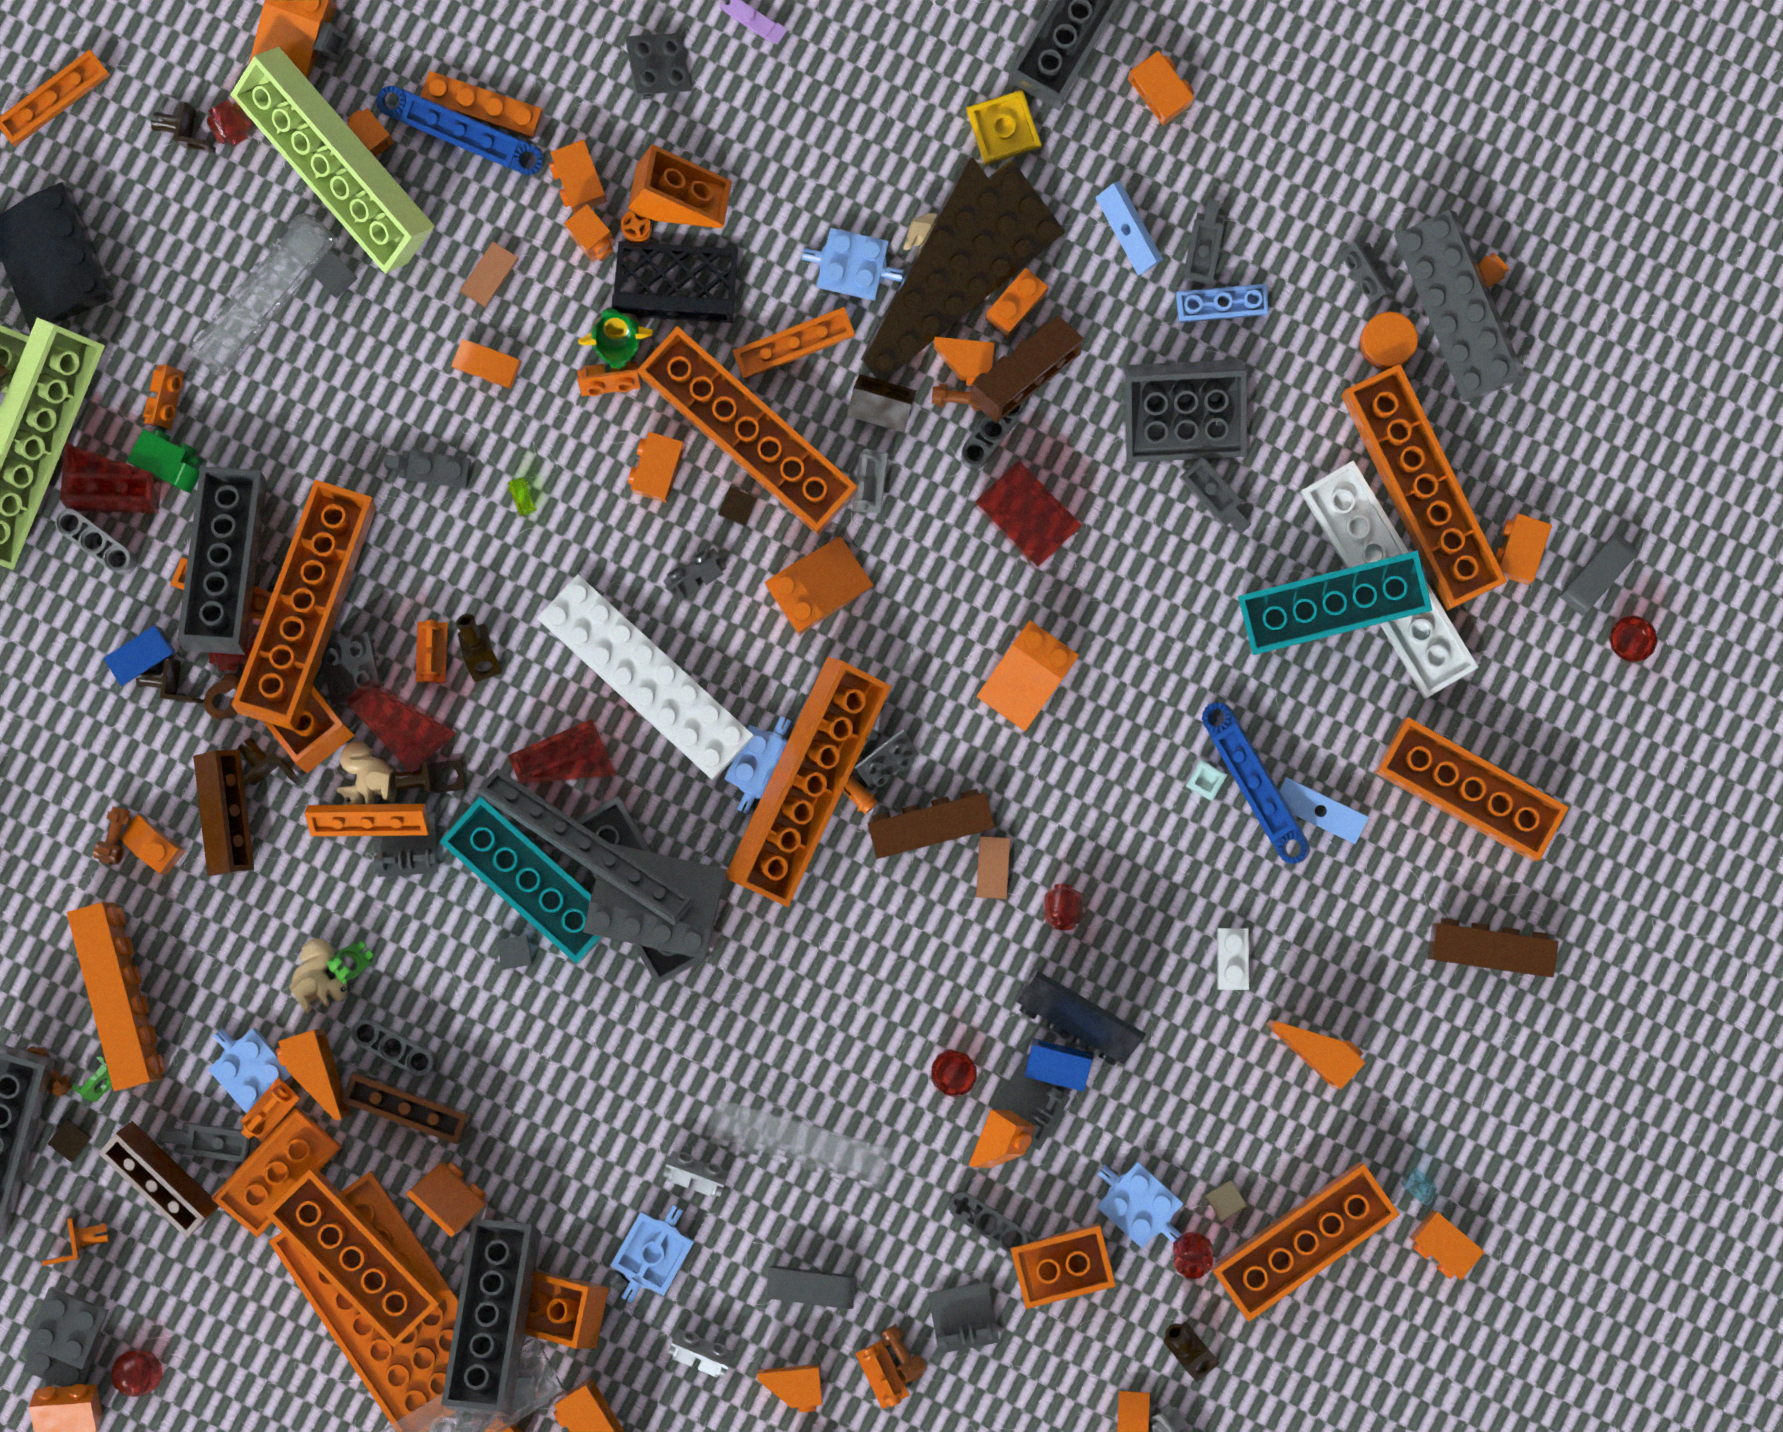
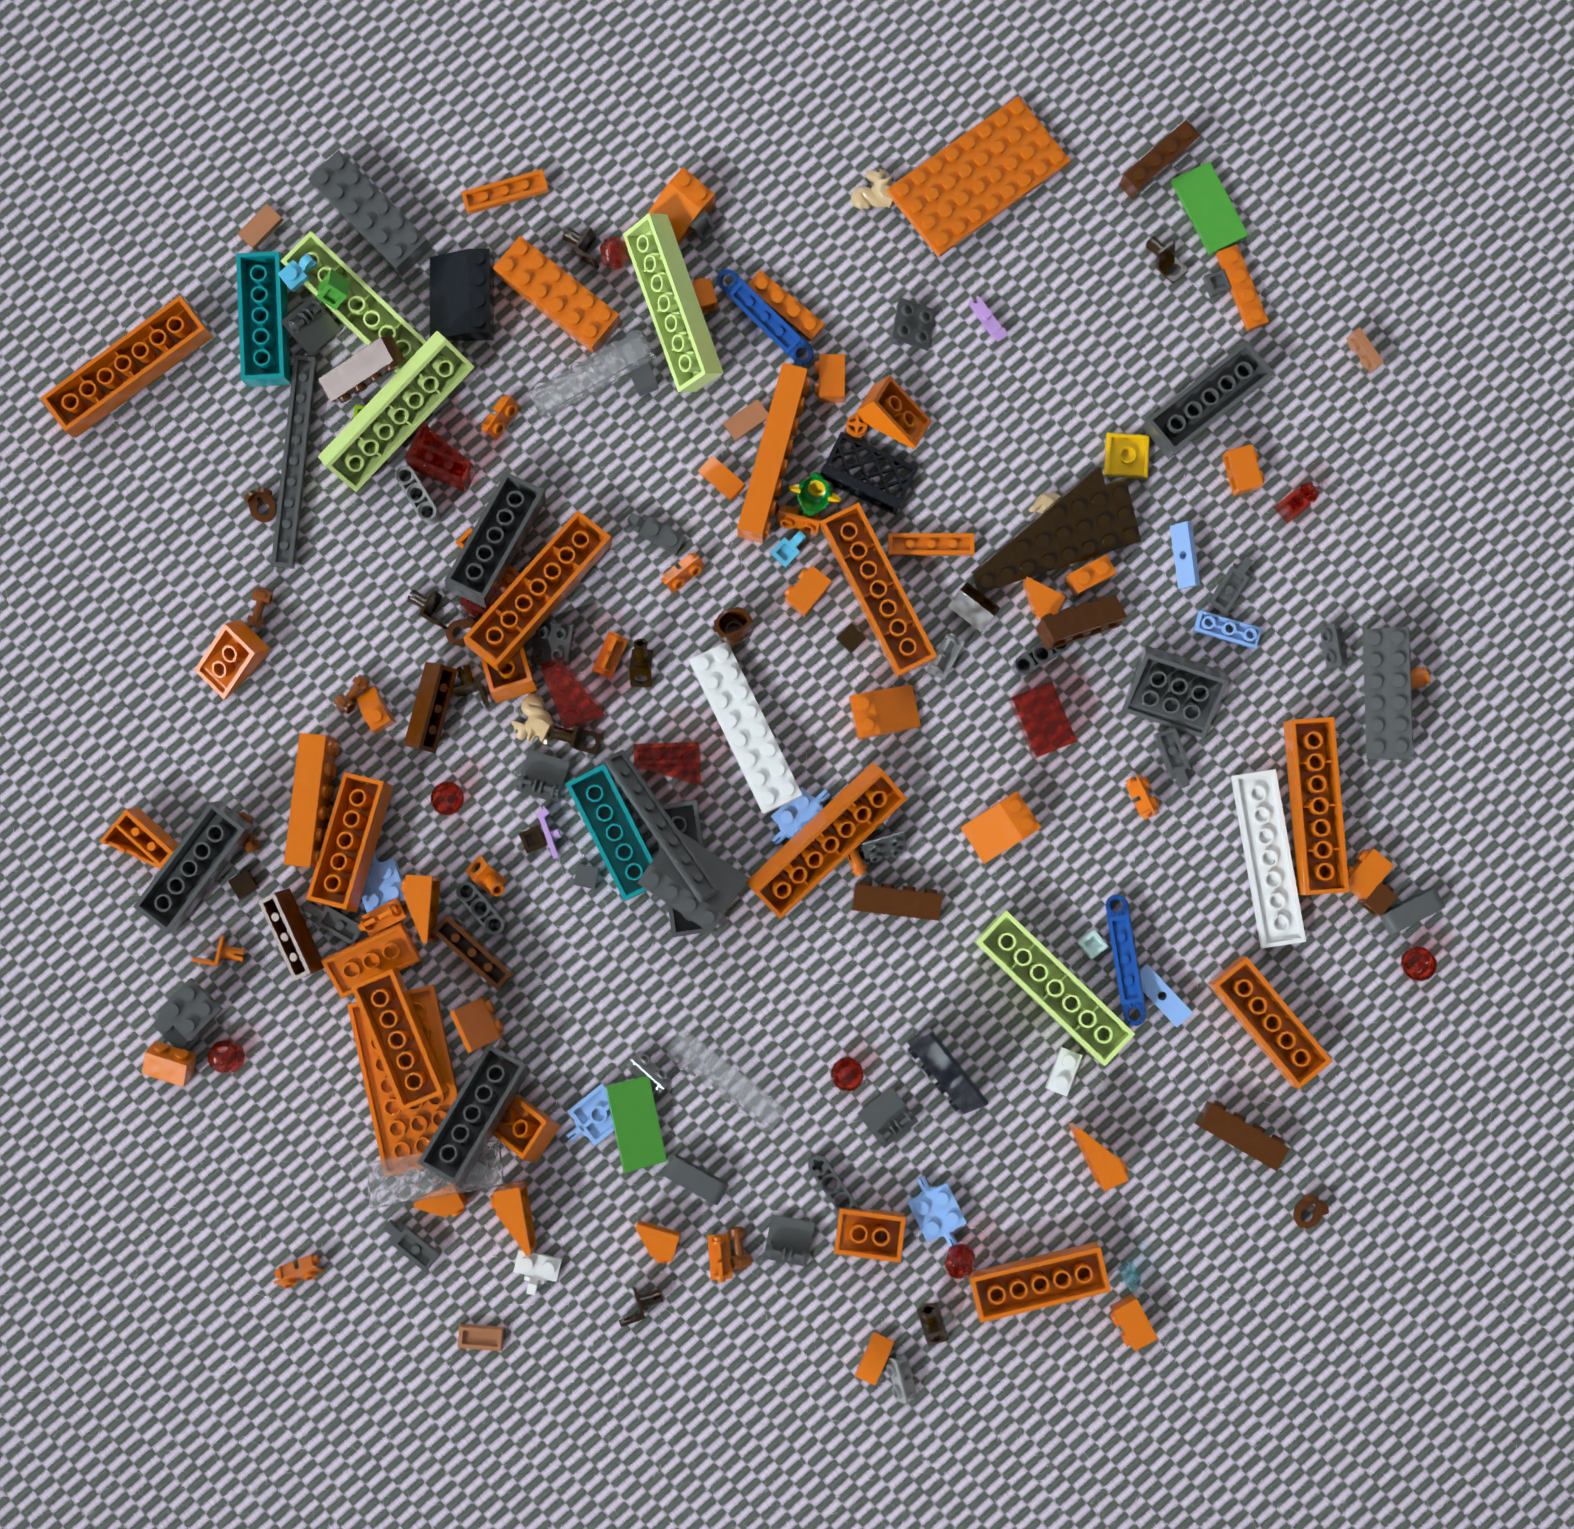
camera: 20 degrees right, 0 degrees up
bright green piece [72,1057,112,1102] -> none
blue hinge [103,625,175,687] -> none
green hinge [127,429,203,494] -> none
tan animal [288,939,347,1012] -> none
orange plate [304,804,431,836] -> none
bright green piece [327,940,375,984] -> none
clear neon green pin [506,477,537,517] -> none
orange brick [564,204,615,263] -> none
dark grey piece [607,1271,629,1292] -> none
dark grey hinge [663,548,727,601] -> none
light grey hinge [667,1328,734,1378] -> none
light blue plate [802,228,904,301] -> none
dark orange bar [932,384,981,411] -> none
orange slope [969,1109,1035,1168] -> none
nougat tile [976,836,1010,899] -> none
blue hinge [1025,1038,1092,1092] -> none
clear red head [1043,883,1083,930] -> none
dark tan tile [1205,1179,1247,1222] -> none
teal brick [1238,551,1433,655] -> none
orange head [1359,311,1418,370] -> none
none -> orange brick [306,772,394,913]
none -> clear red hair [431,782,464,815]
none -> orange bracket [466,855,507,896]
none -> orange brick [493,236,622,355]
none -> dark brown tile [519,825,548,854]
none -> lavender piece [536,806,562,859]
none -> bright green tile [605,1075,667,1173]
none -> orange hinge [661,552,706,594]
none -> reddish brown helmet [712,607,754,646]
none -> orange brick [737,362,811,543]
none -> medium azure plate [770,531,806,568]
none -> yellowish green brick [973,910,1135,1066]
none -> orange hinge [1125,773,1160,820]
none -> clear red brick [1273,481,1321,523]
none -> reddish brown piece [1293,1194,1329,1229]
none -> reddish brown brick [1357,882,1398,917]

